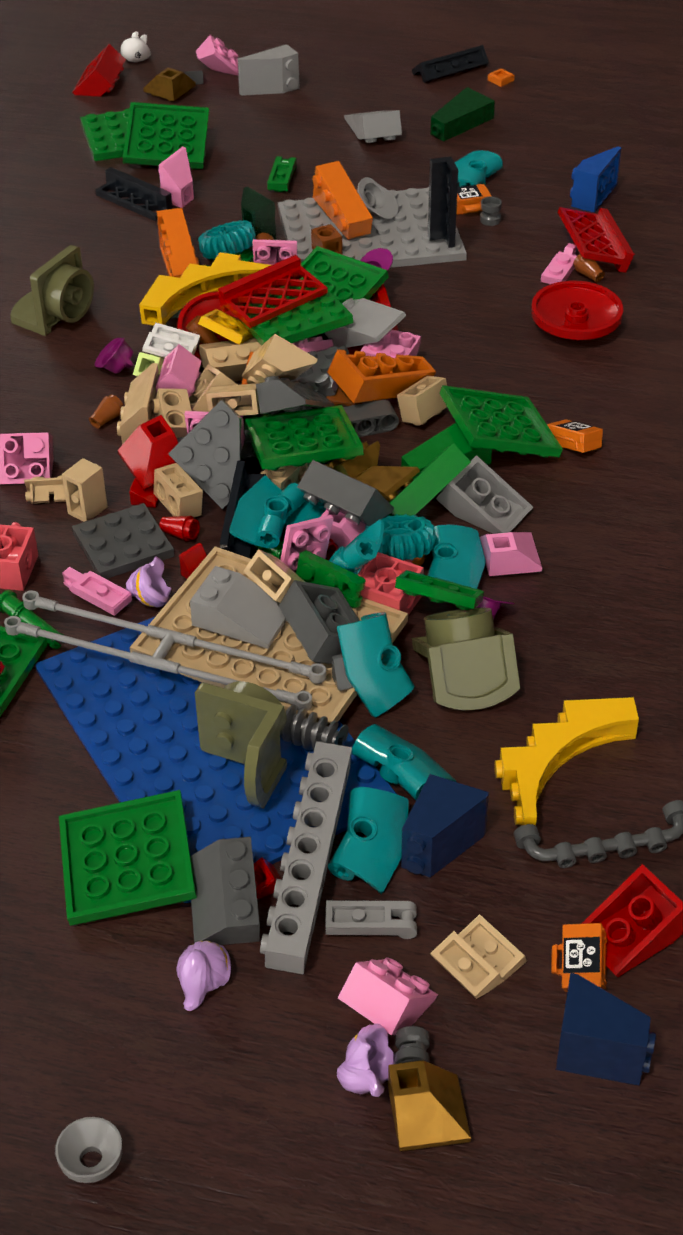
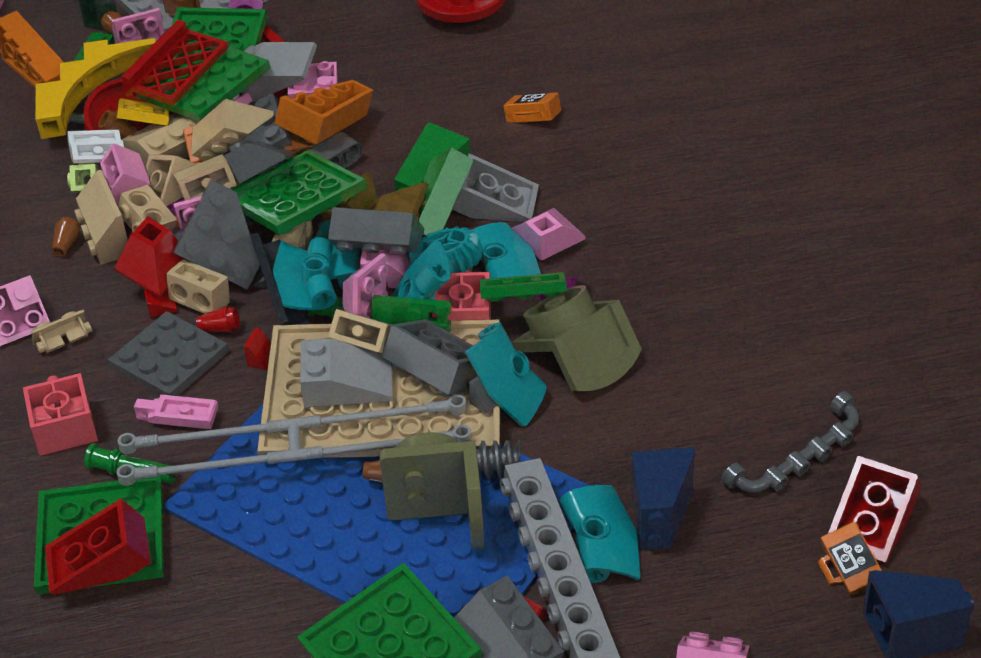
camera: 25 degrees left, 0 degrees up
tan brick [62,458,108,522] -> none
magenta piece [95,337,134,374] -> none
lavender hair [126,556,172,607] -> none
teal gear [198,220,256,259] -> none
light grey plate [326,901,417,939] -> none
teal panel [352,724,456,800] -> none
tan brick [397,376,447,426] -> none
tan slope [430,914,527,999] -> none
green plate [439,385,563,458] -> none
yellow arch [494,697,639,826] -> none

